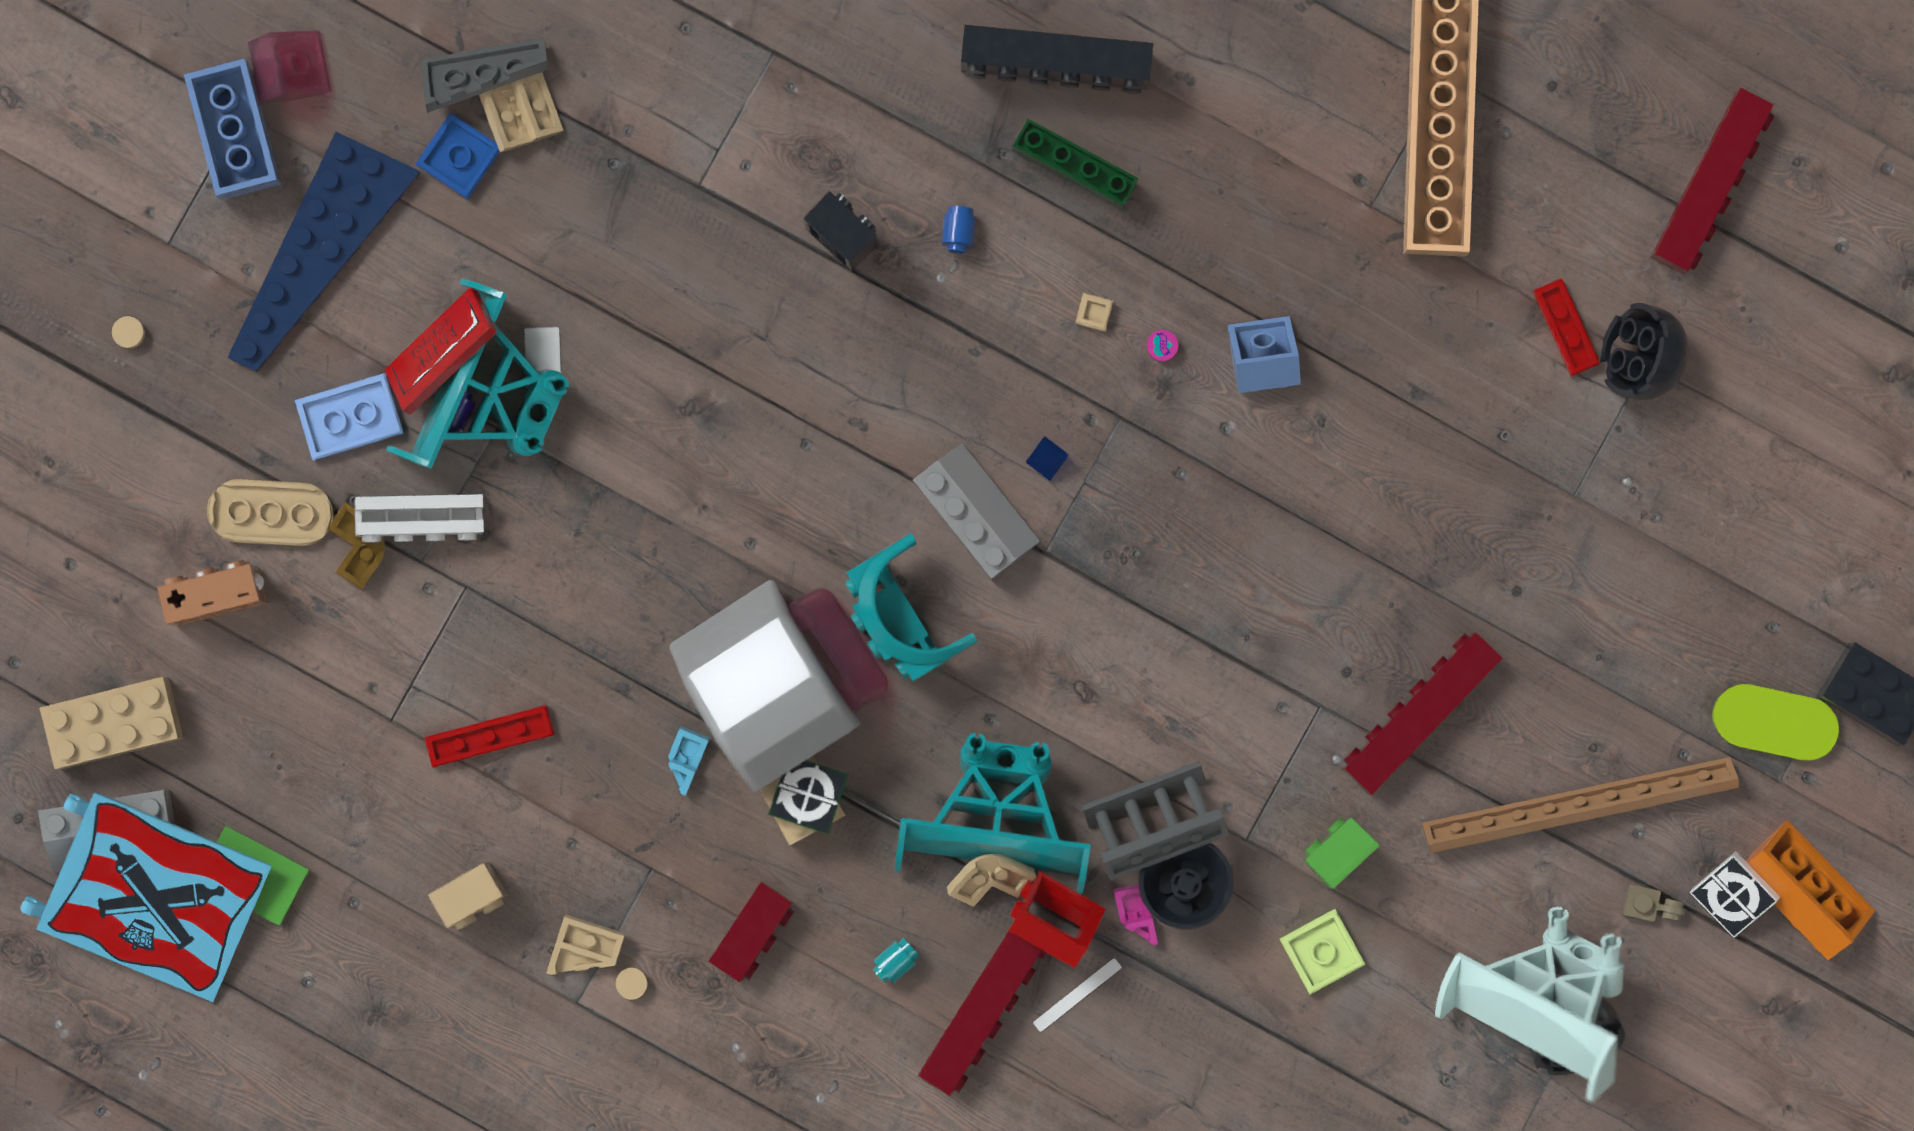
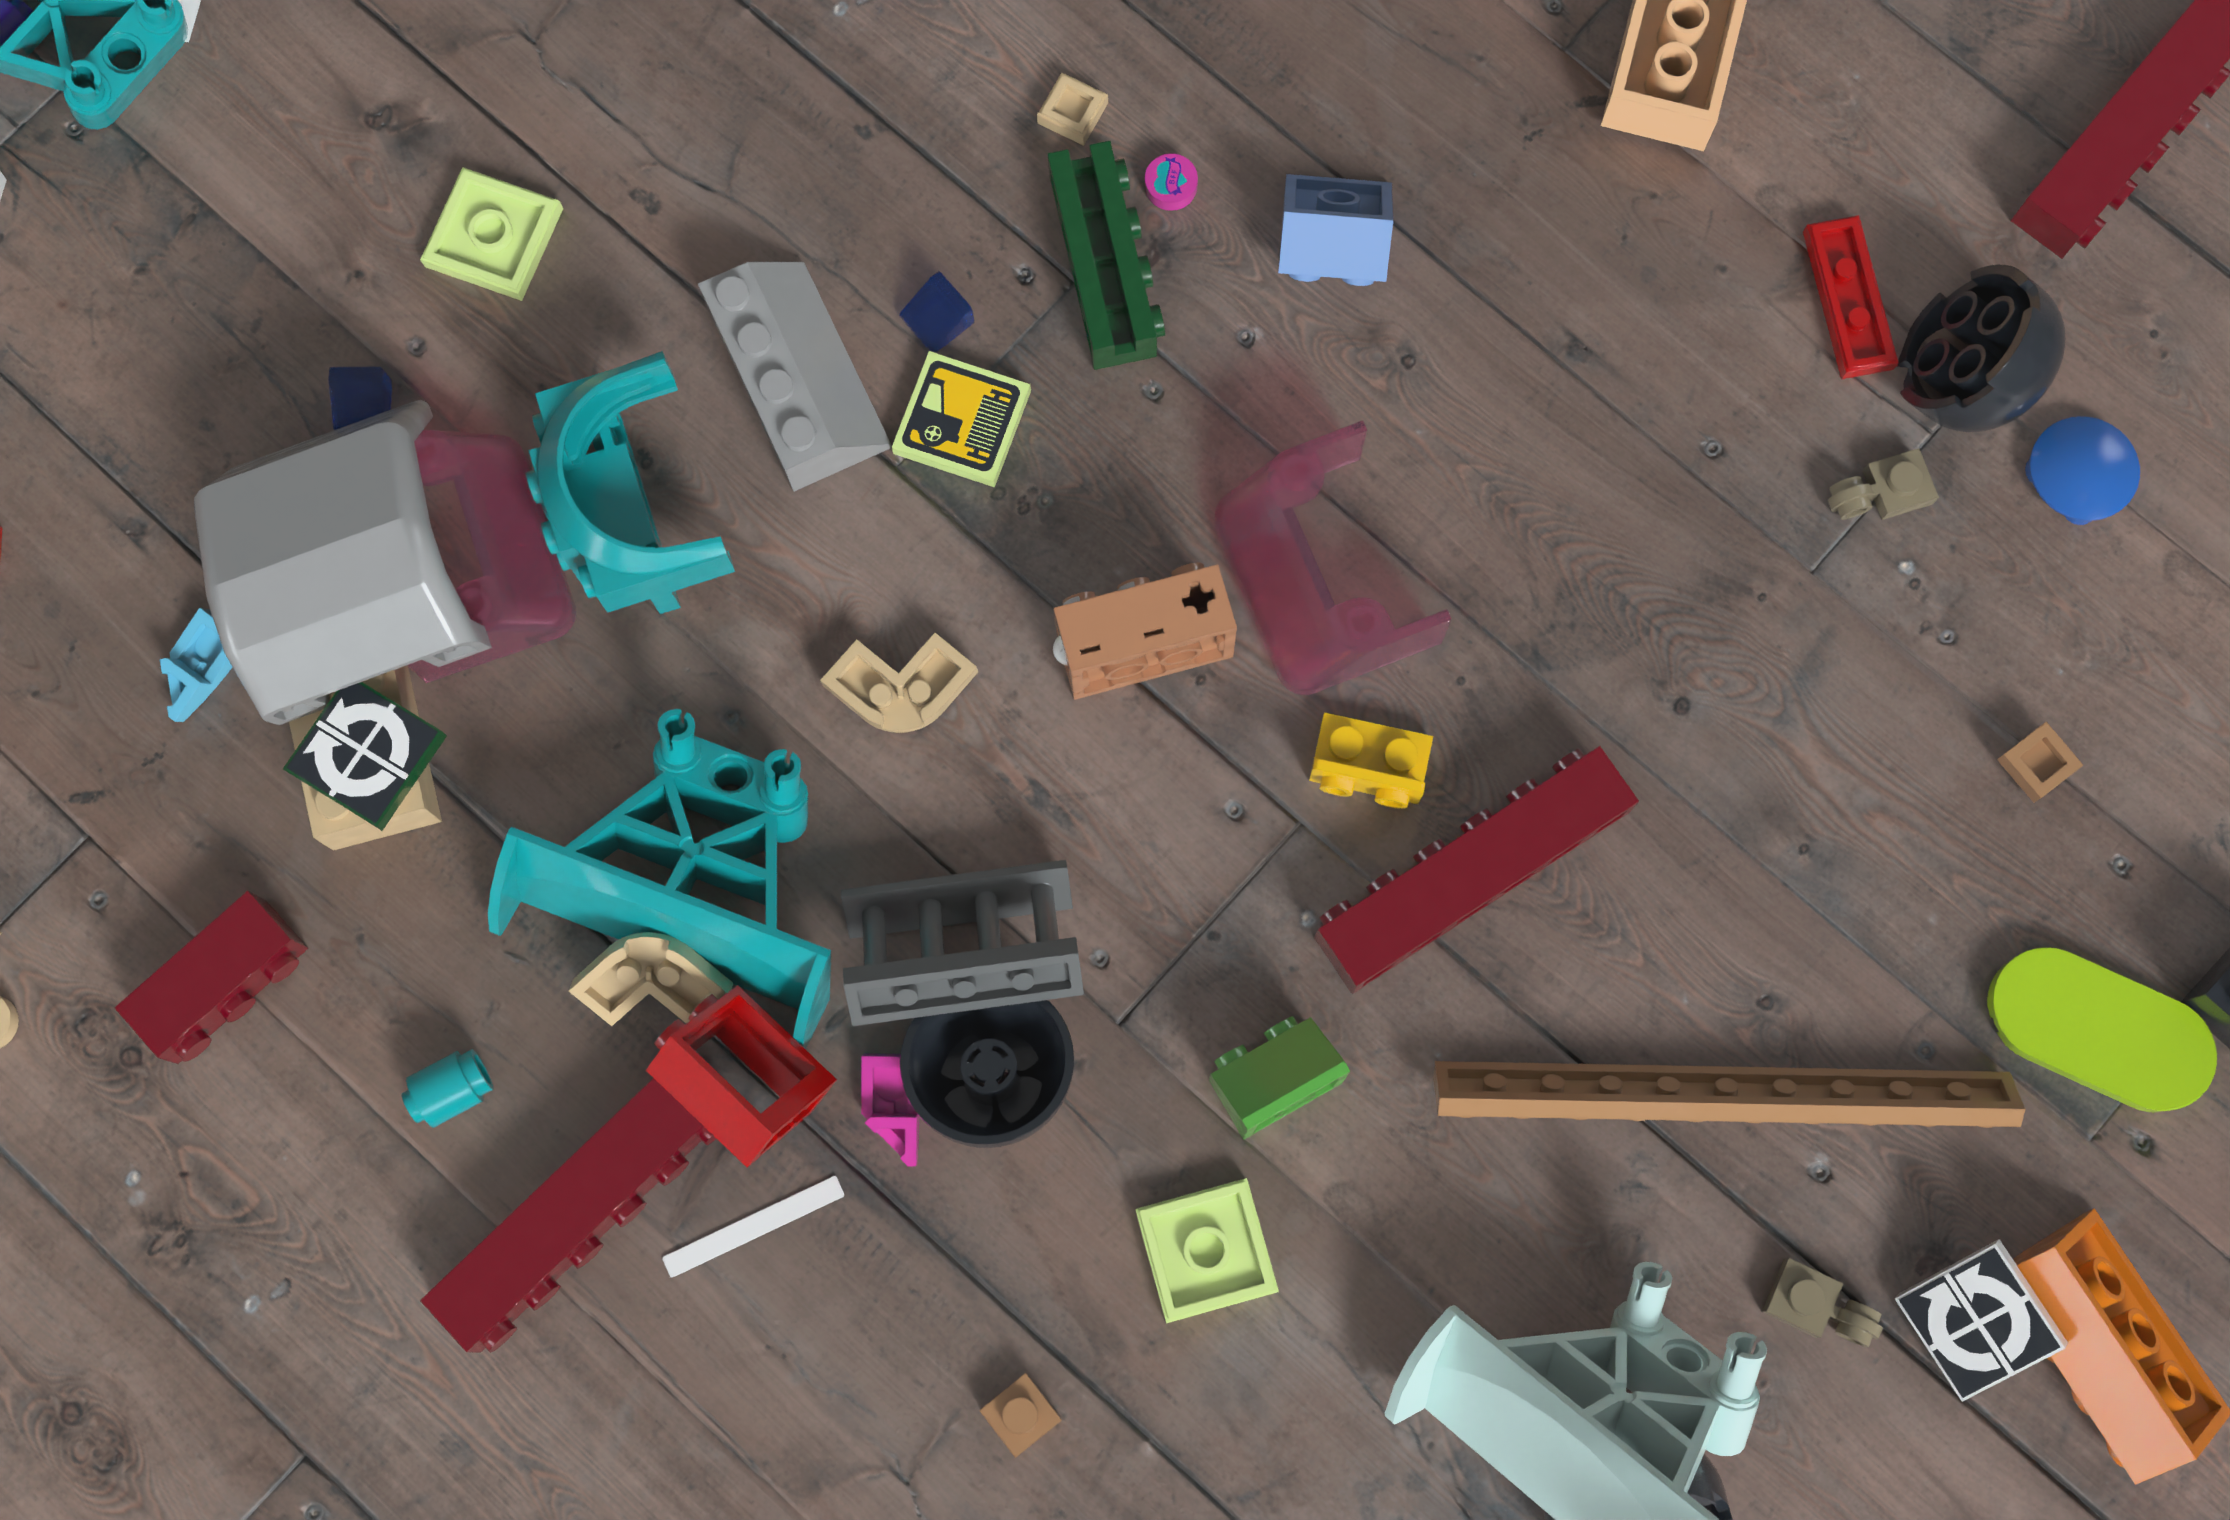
camera: 15 degrees right, 10 degrees down
none -> clear blue slope [328,366,392,430]
none -> yellowish green tile [420,167,564,301]
none -> tan plate [820,633,978,733]
none -> tile [892,351,1031,487]
none -> medium nougat plate [979,1373,1062,1458]
none -> dark green brick [1047,141,1165,370]
none -> nougat piece [1053,563,1237,700]
none -> clear pink windscreen [1214,420,1452,695]
none -> yellow bracket [1309,713,1433,809]
none -> dark tan plate [1828,448,1939,520]
none -> medium nougat plate [1997,722,2083,803]
none -> blue dish [2025,416,2140,525]

